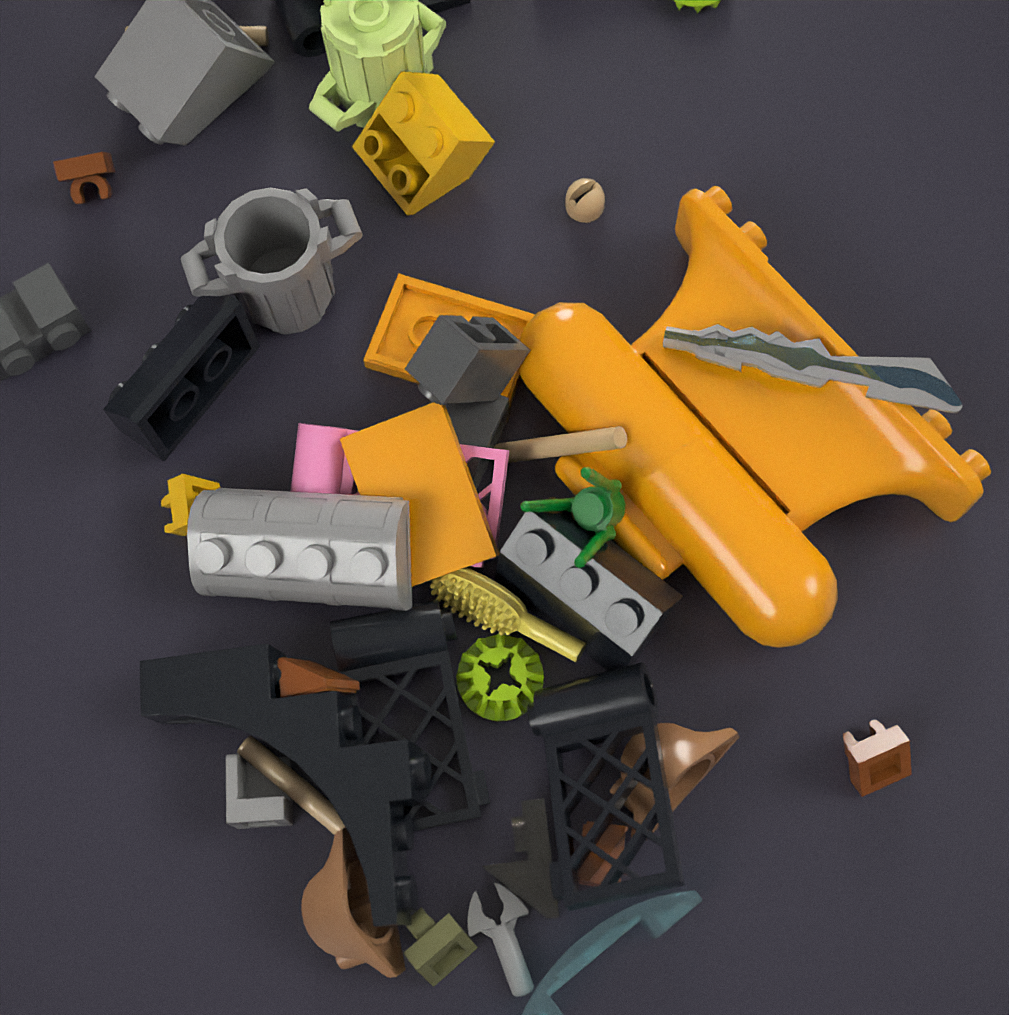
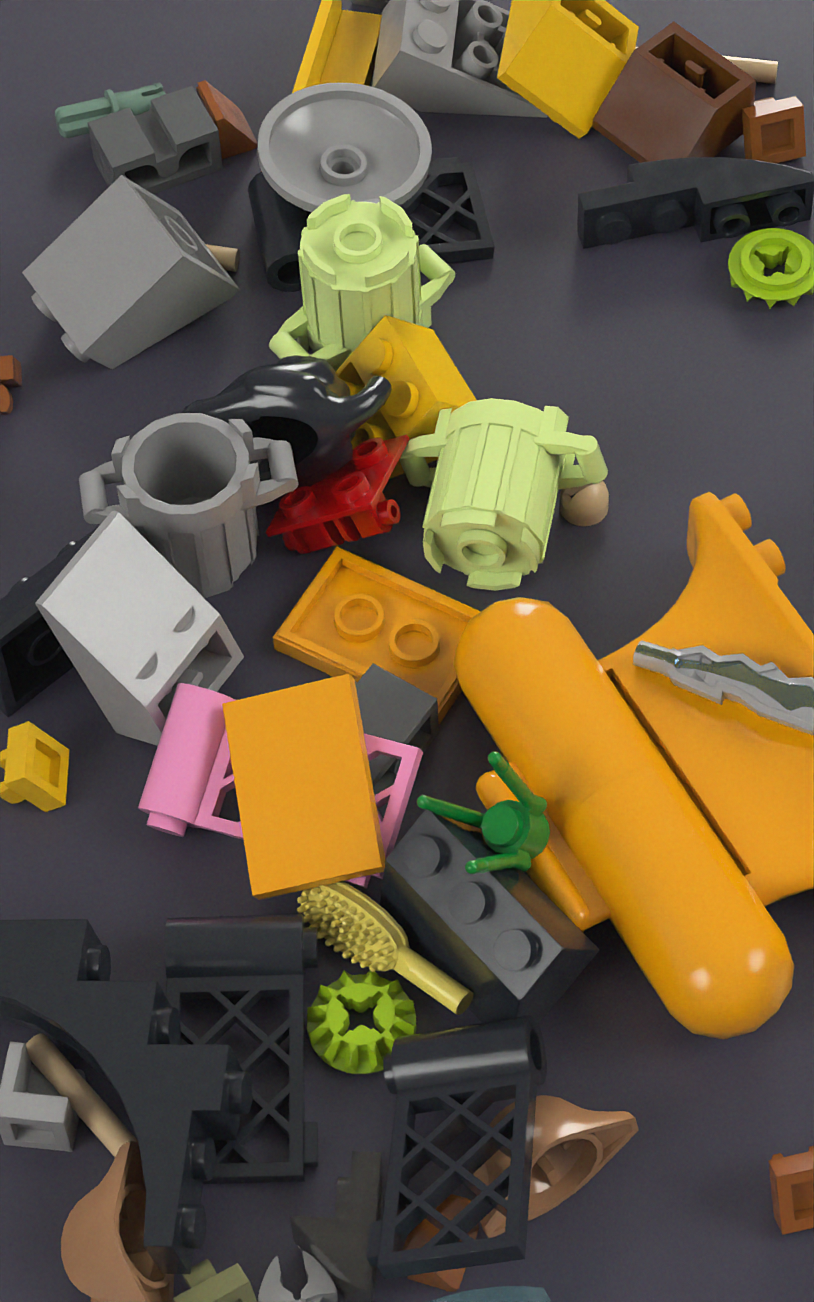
camera: 10 degrees right, 15 degrees down
light grey container [187,488,412,611] -> none
dark orange slope [277,657,360,698] -> none
dark grey brick [405,315,531,405] -> none
tan bar [494,426,627,463] -> none
none -> slope [35,510,244,746]
none -> black piece [182,355,392,488]
none -> red hinge [266,434,410,554]
none -> yellowish green container [399,398,608,591]

